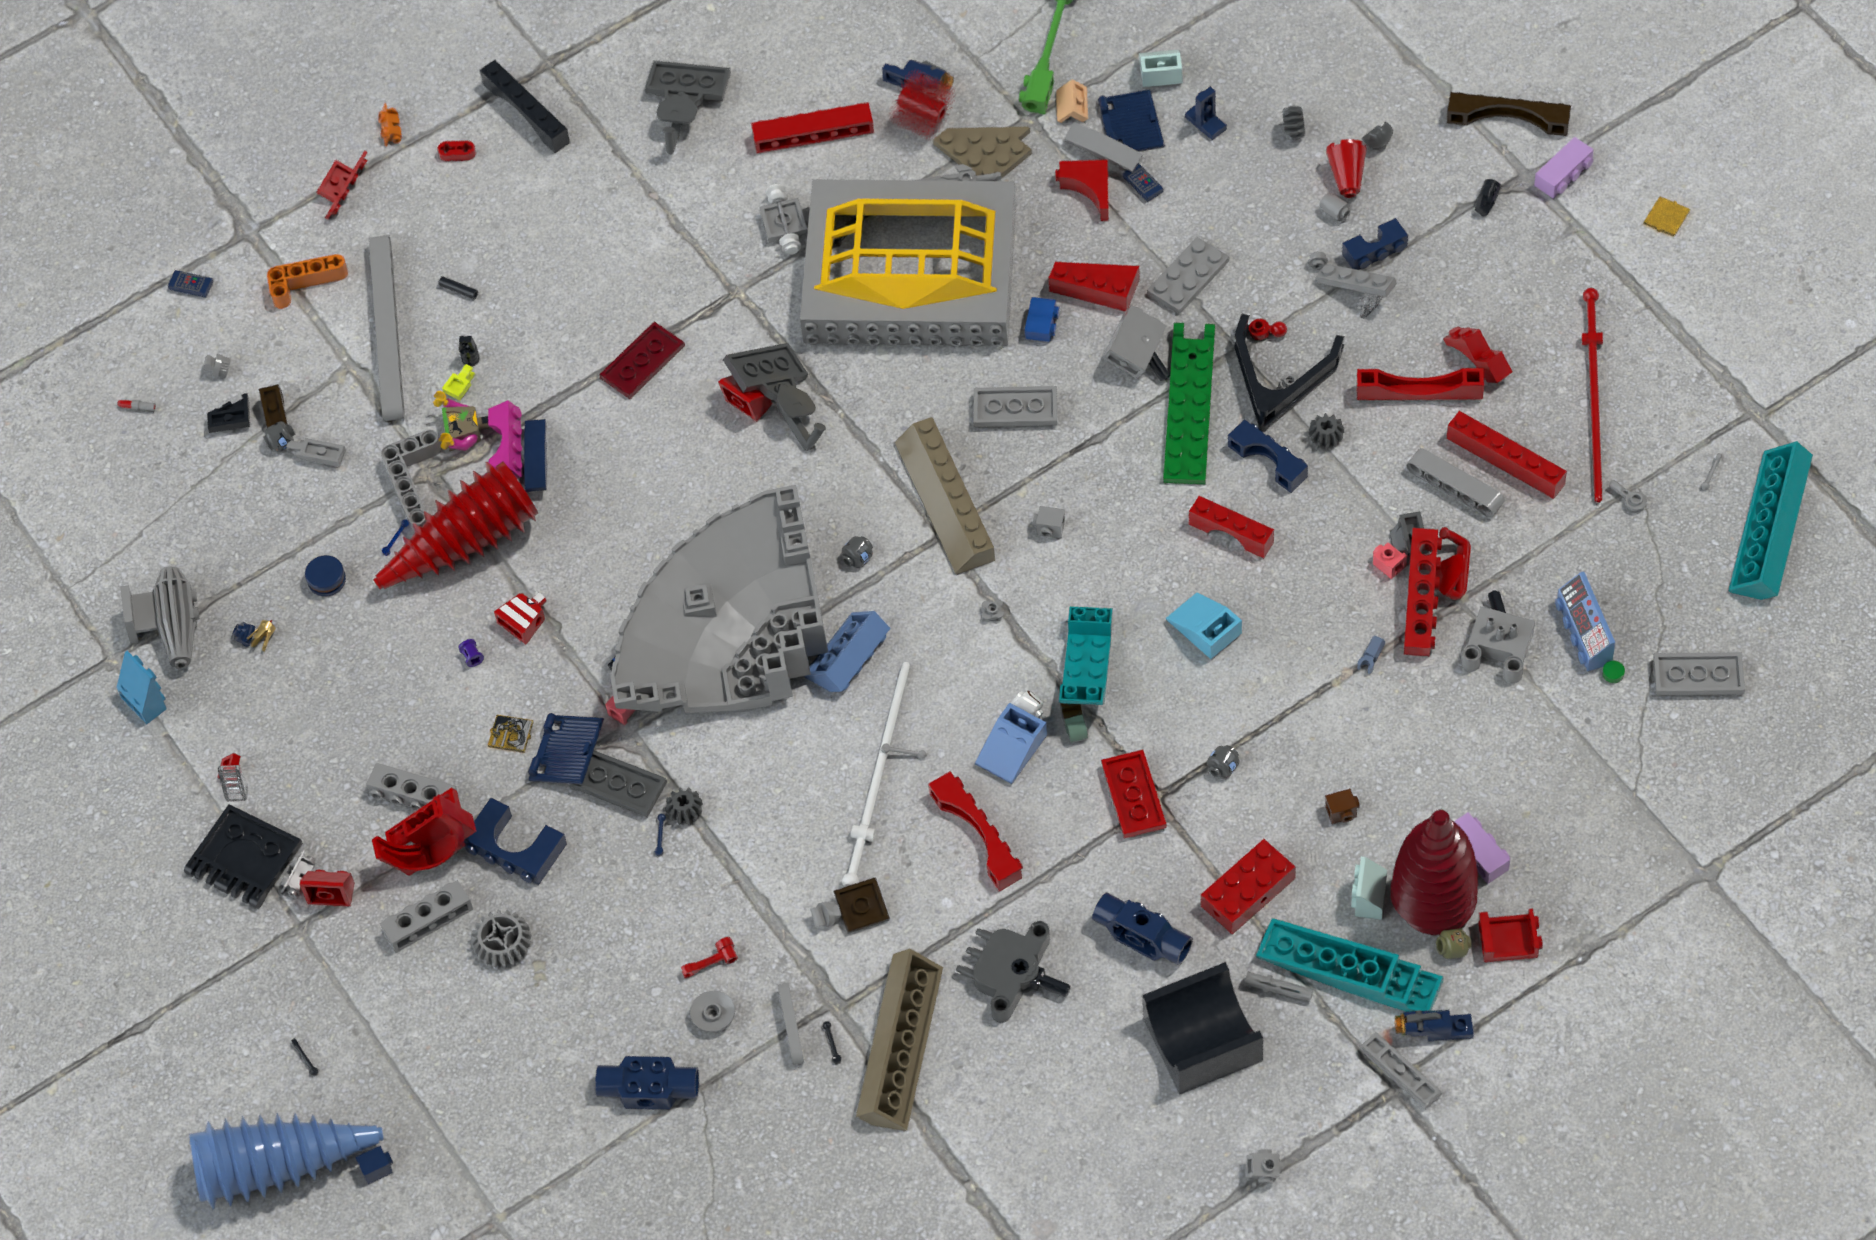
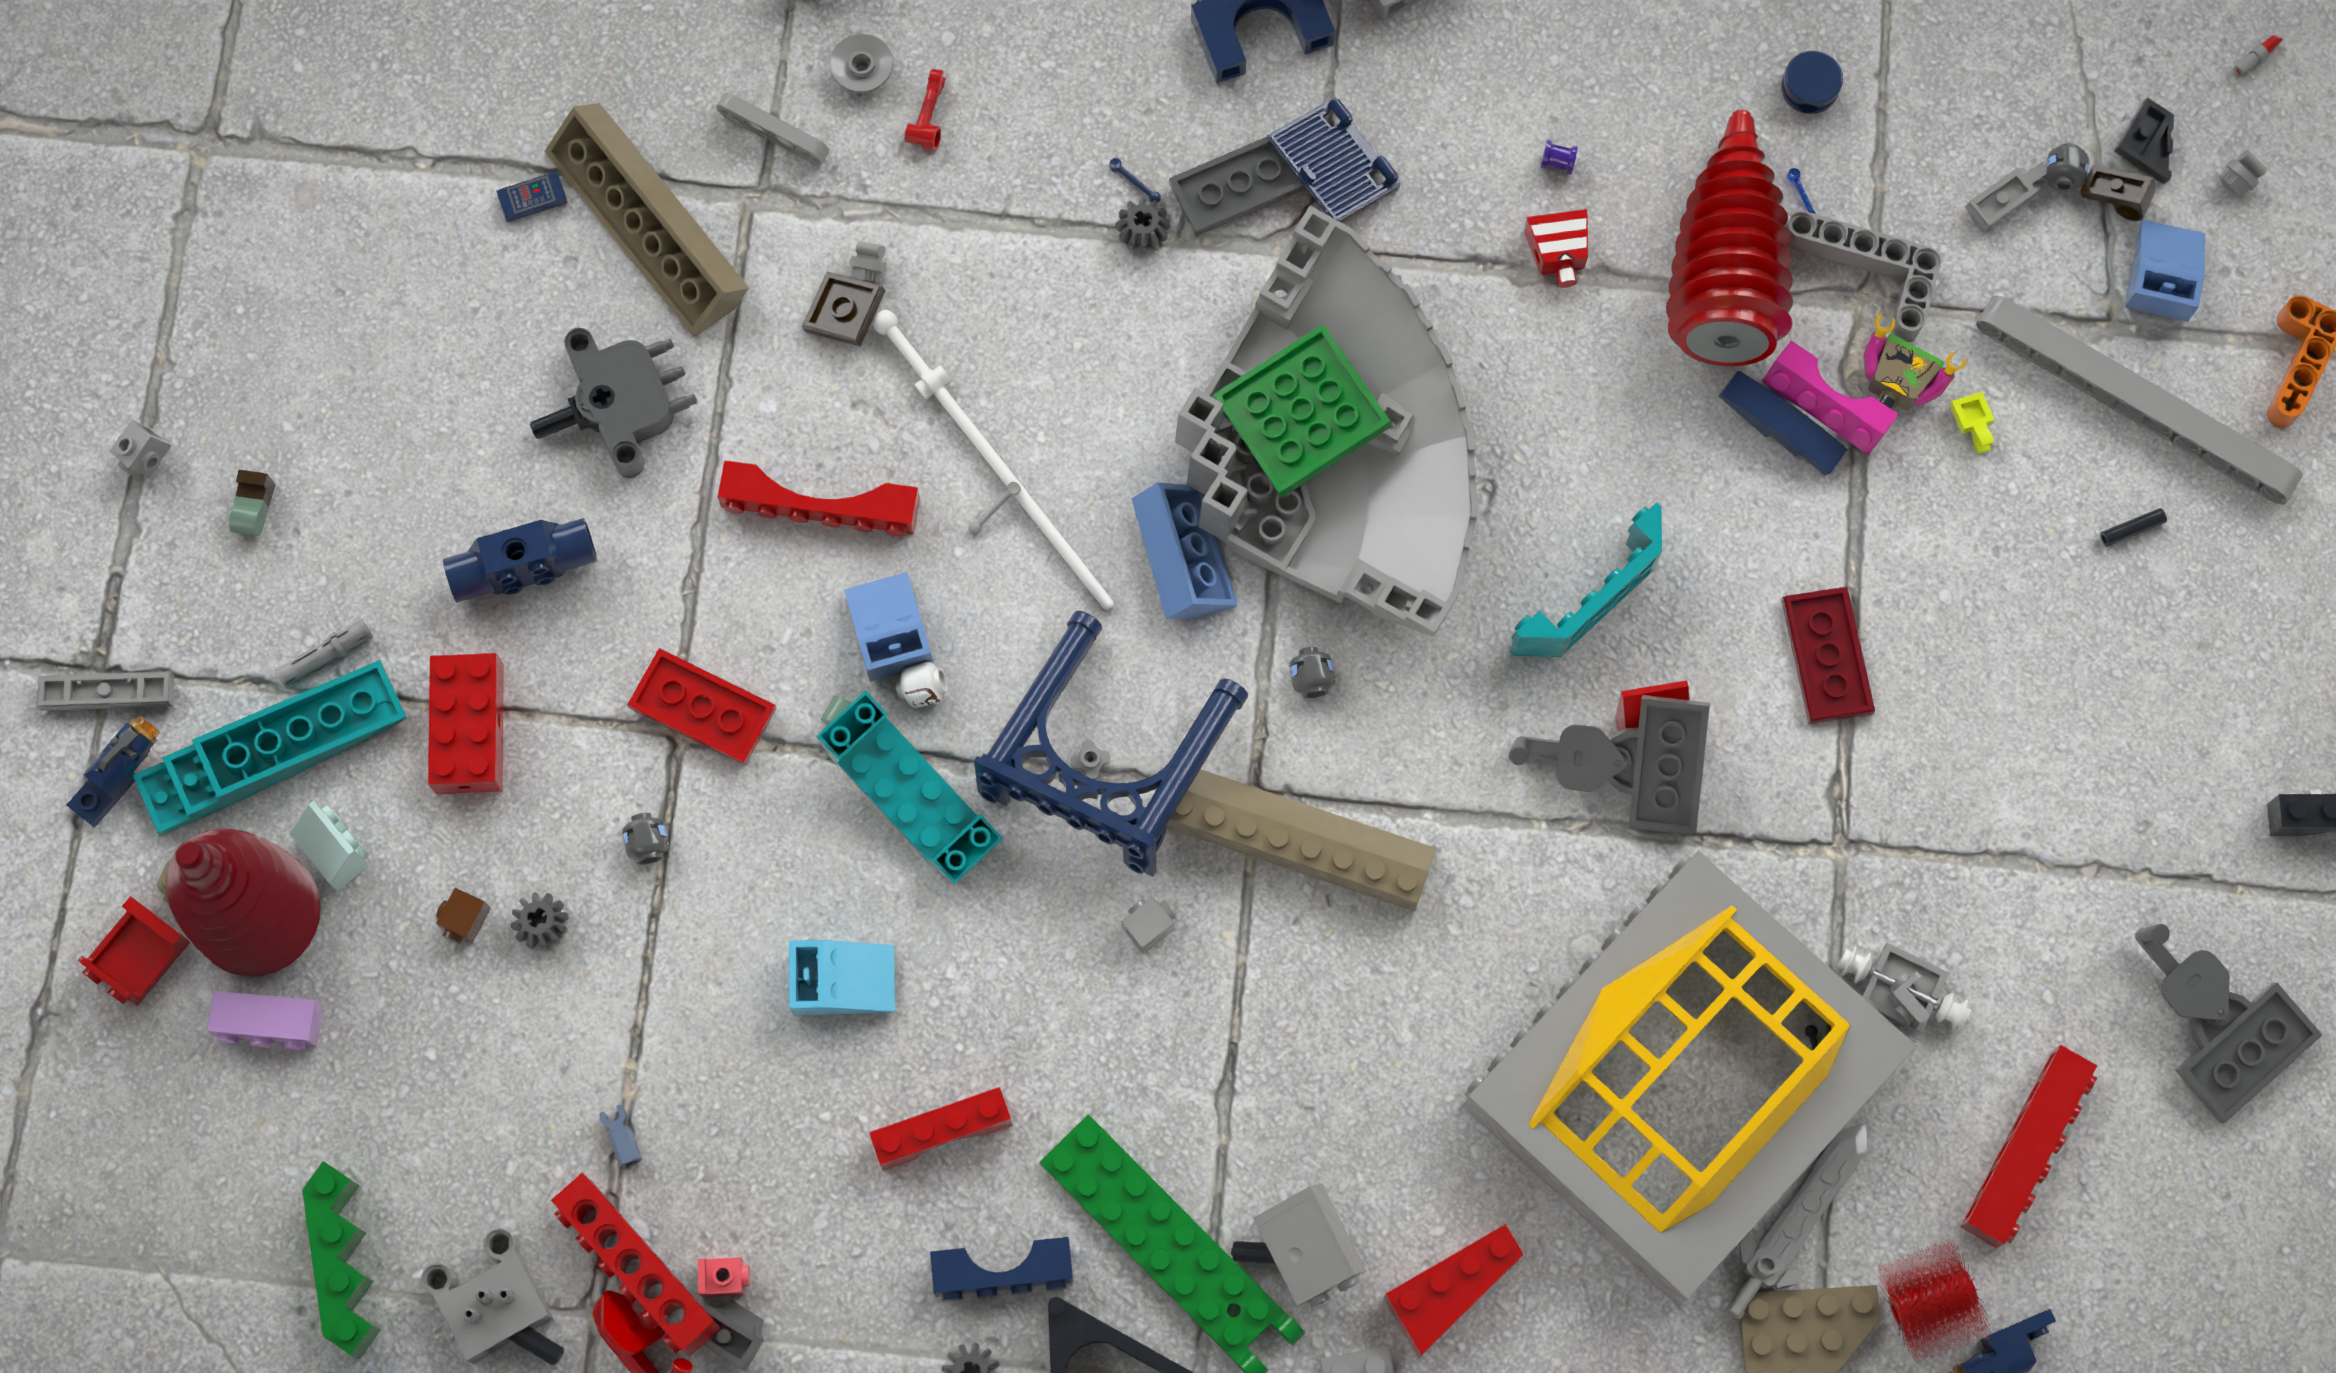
camera: 125 degrees right, 15 degrees up
black hinge [458,336,480,367] -> none
piece [488,715,534,753] -> none
black hinge [823,1021,842,1064] -> none
light grey plate [973,386,1057,427] -> none
blue brick [1025,297,1060,342] -> none
black piece [1142,962,1263,1095] -> none
none -> leg [229,469,276,536]
none -> green brick [302,1161,381,1359]
none -> dark blue tile [496,171,568,222]
none -> dark grey gear [510,892,569,950]
none -> dark blue arch [974,611,1248,877]
none -> green plate [1213,324,1393,498]
none -> teal slope [1510,502,1662,657]
none -> light grey bracket [1887,971,1930,1028]
none -> medium blue slope [2125,219,2205,322]

